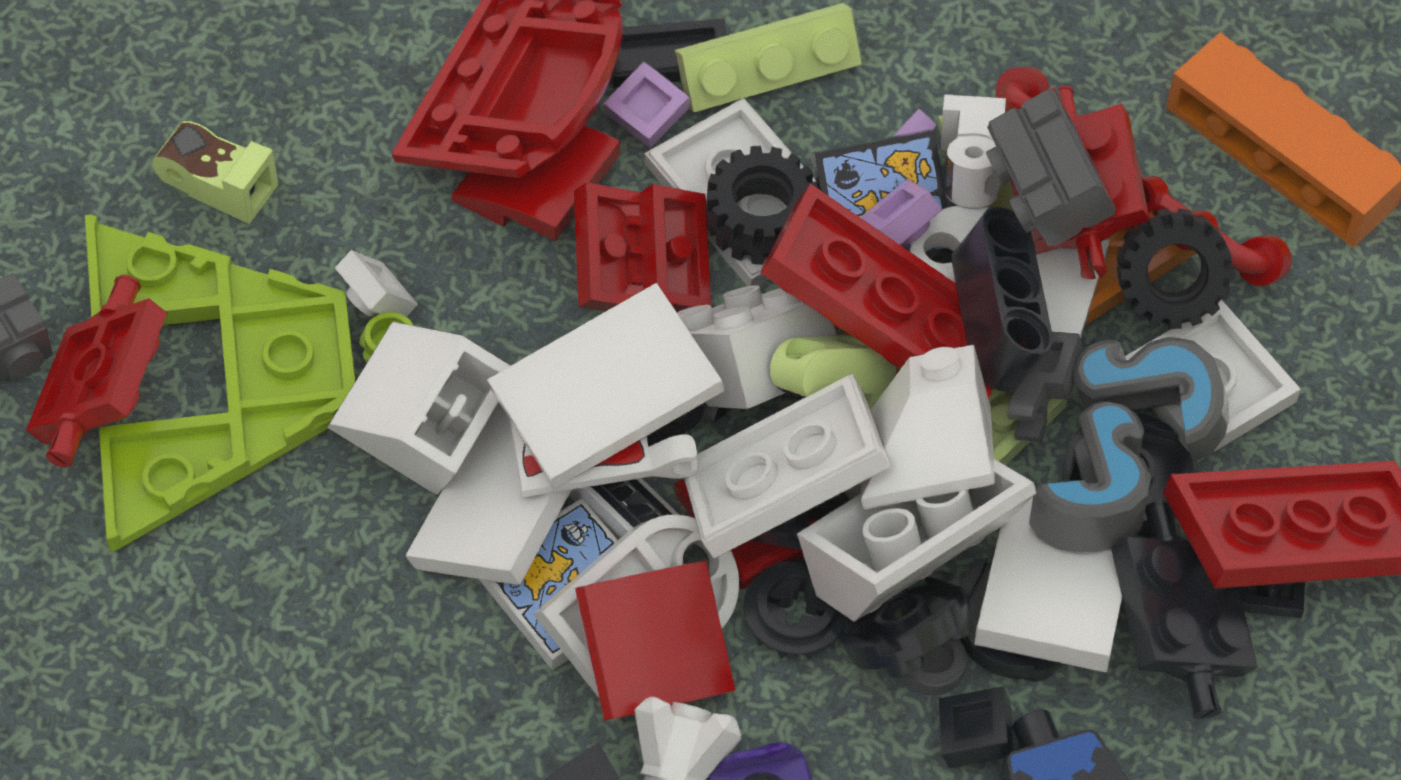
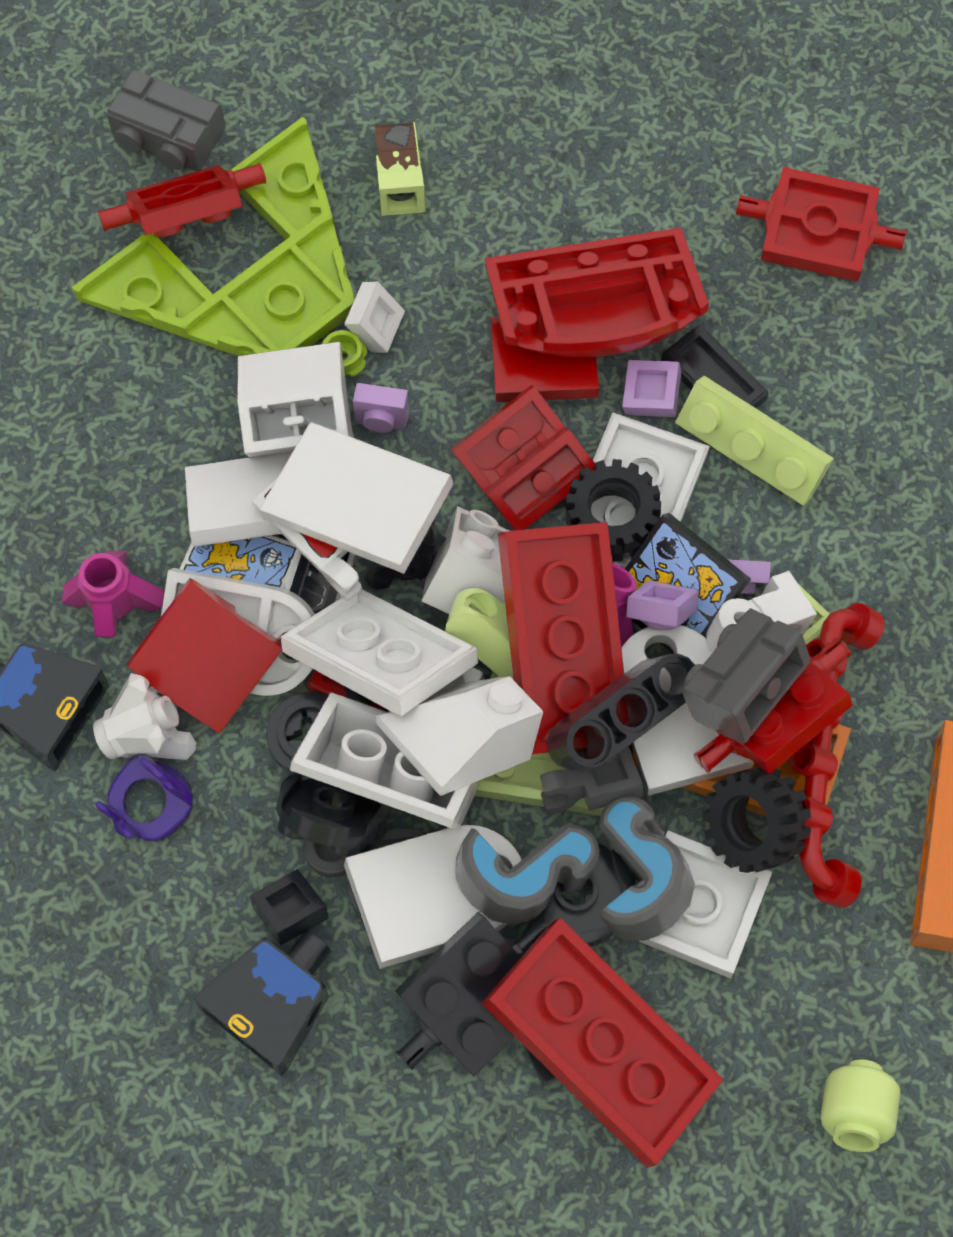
camera: 60 degrees right, 10 degrees up
none -> dark pink rock [61,550,164,638]
none -> lavender plate [353,383,409,433]

